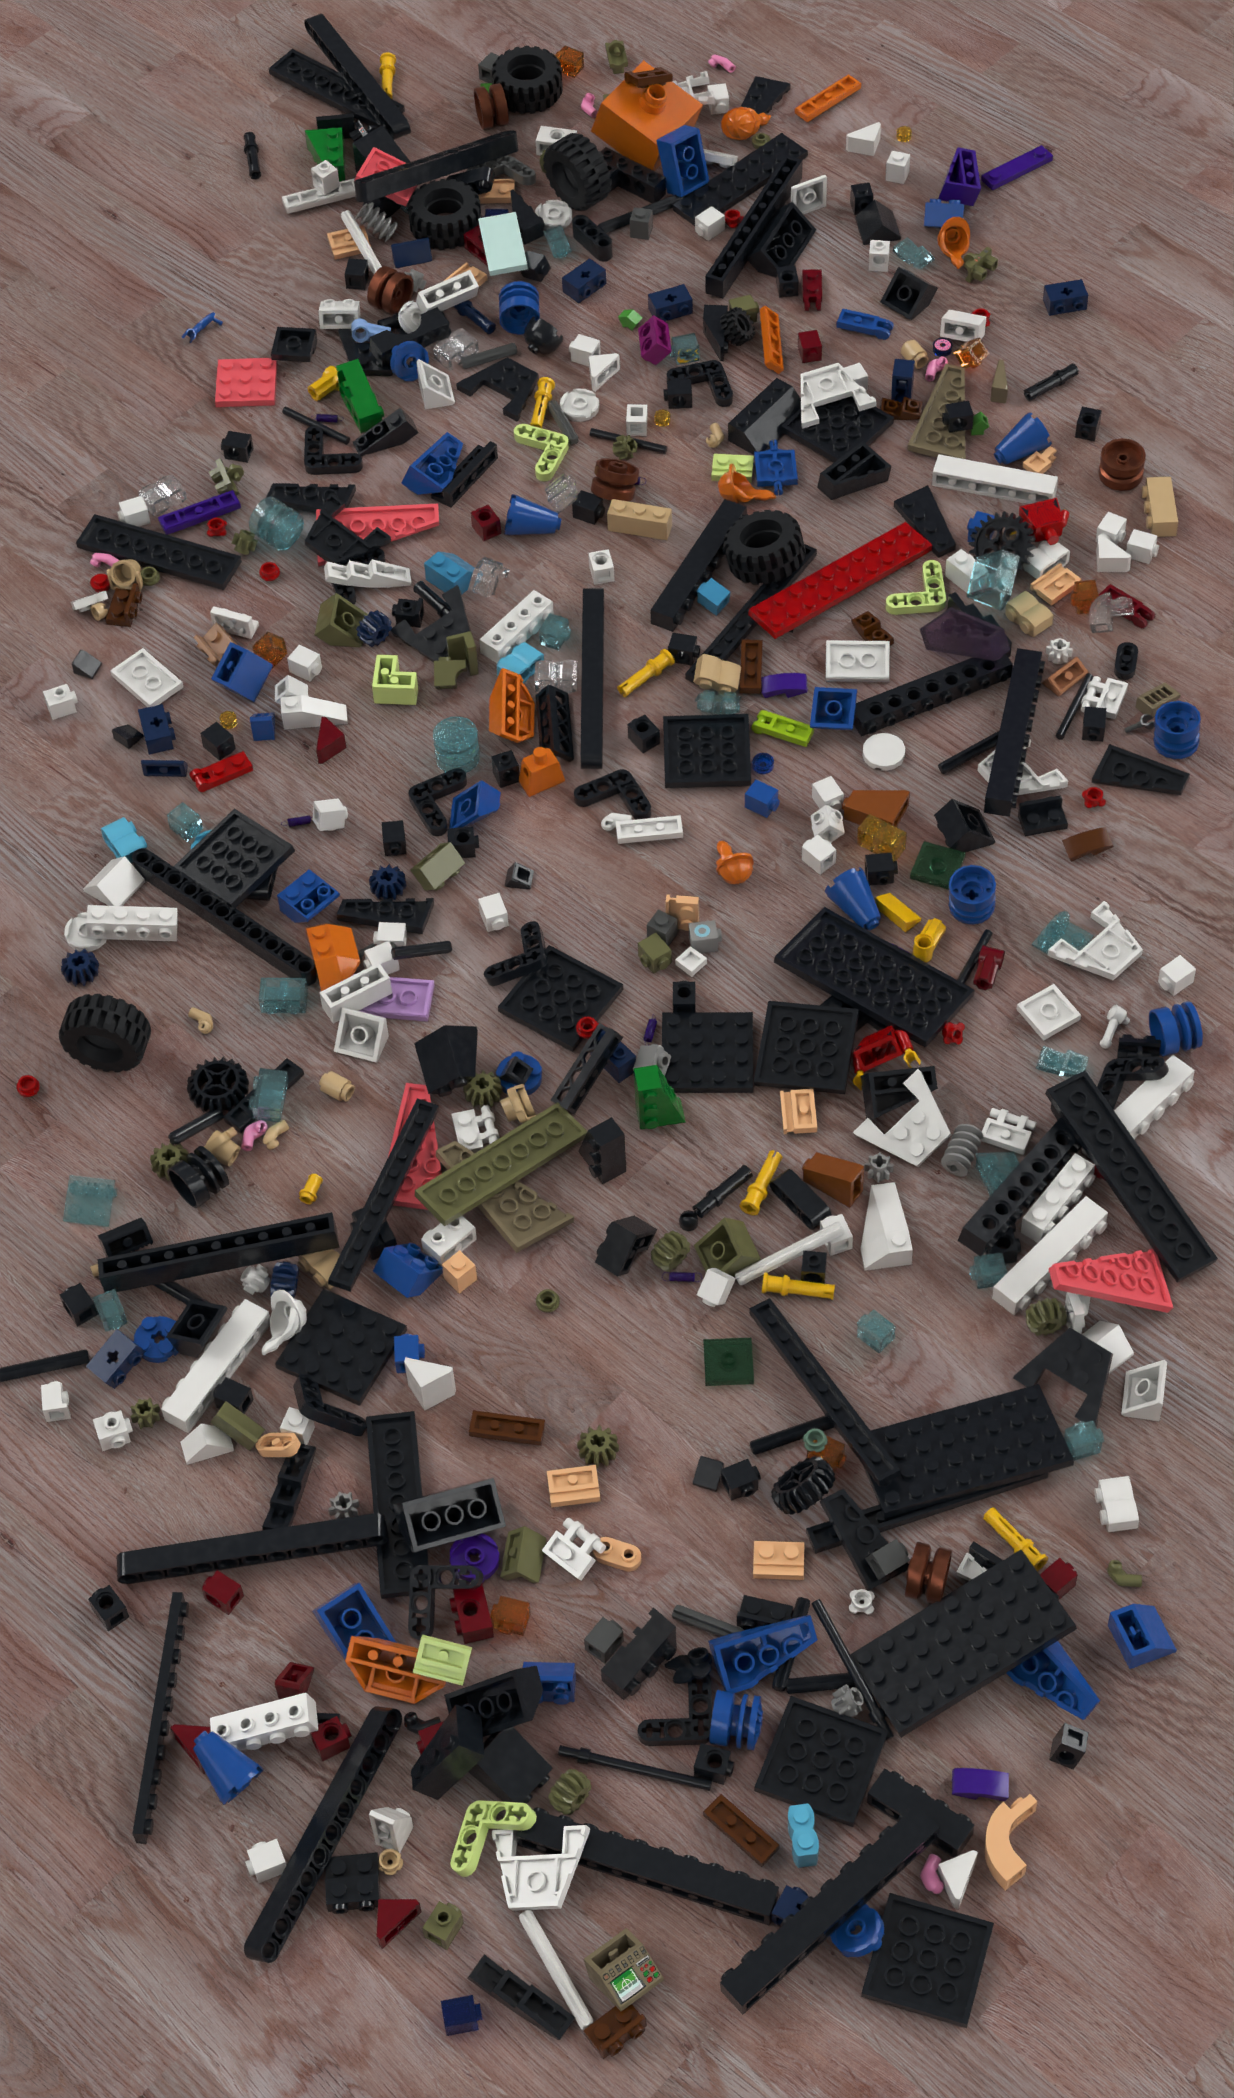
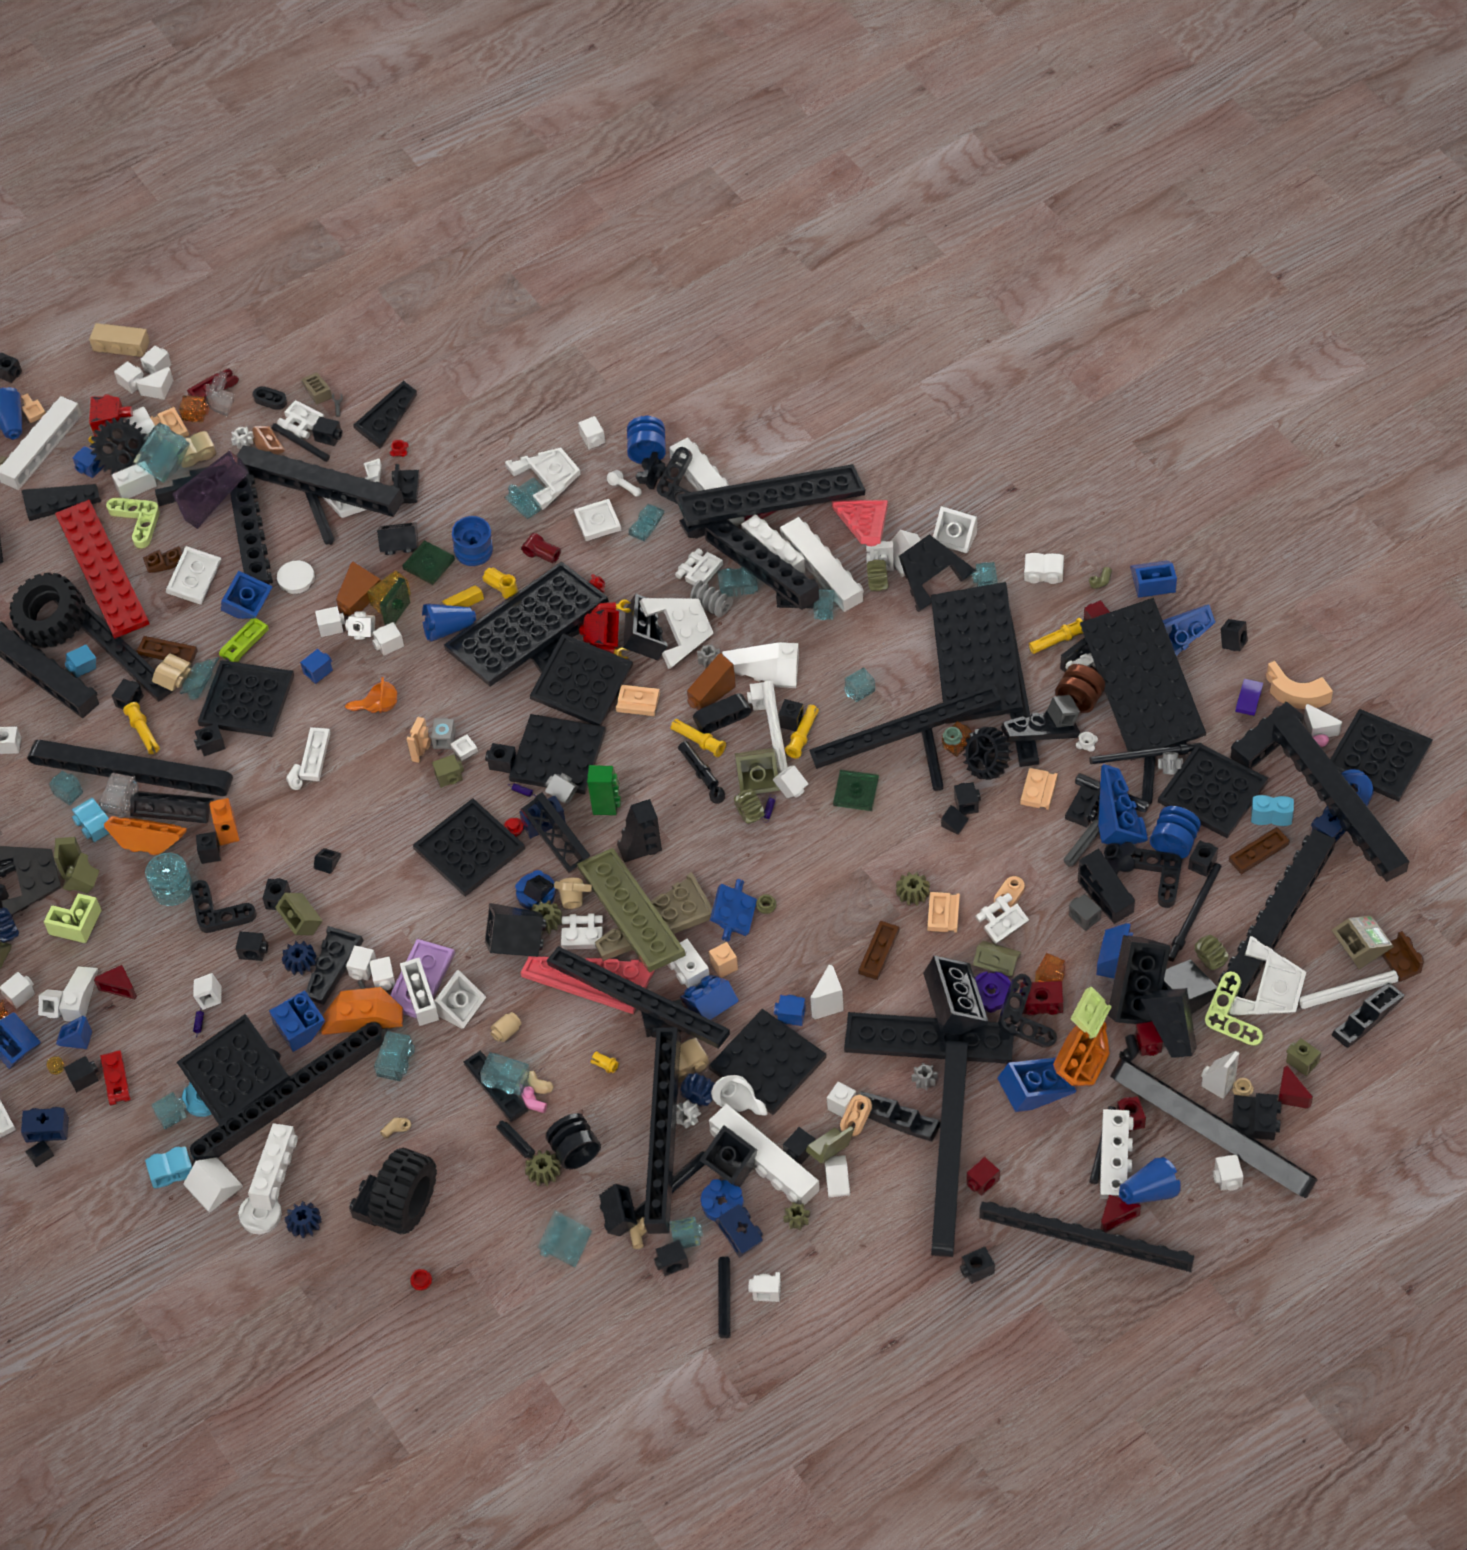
camera: 75 degrees left, 0 degrees up
white brick [93,1410,133,1451] -> none
dark blue slope [141,760,188,777] -> none
black gear [187,1056,249,1113] -> none
tan piece [204,1127,240,1167] -> none
dark red slope [275,1662,314,1699] -> none
black beam [293,1374,367,1436] -> none
black axle [391,941,452,960] -> none
clear blue brick [441,1995,483,2036] -> none
blue slope [449,780,501,828] -> none
white brick [478,893,509,932] -> none
white brick [479,590,554,663] -> none
black beam [484,921,548,986] -> none
black beam [574,769,652,820] -> none
red plate [576,1017,598,1039] -> none
black brick [595,1215,657,1277] -> none
dark grey brick [647,909,678,947] -> none
clear blue tile [752,753,774,774] -> none
dark purple slope [761,673,808,698] -> none
black brick [864,853,898,885] -> none
black bar [957,929,993,984] -> none
reddish brown slope [1062,827,1114,862] -> none
copper wheel [1098,438,1146,491] -> none
blue wheel [1154,701,1201,759] -> none
none -> clear green plate [380,577,411,626]
none -> blue plate [710,879,757,942]

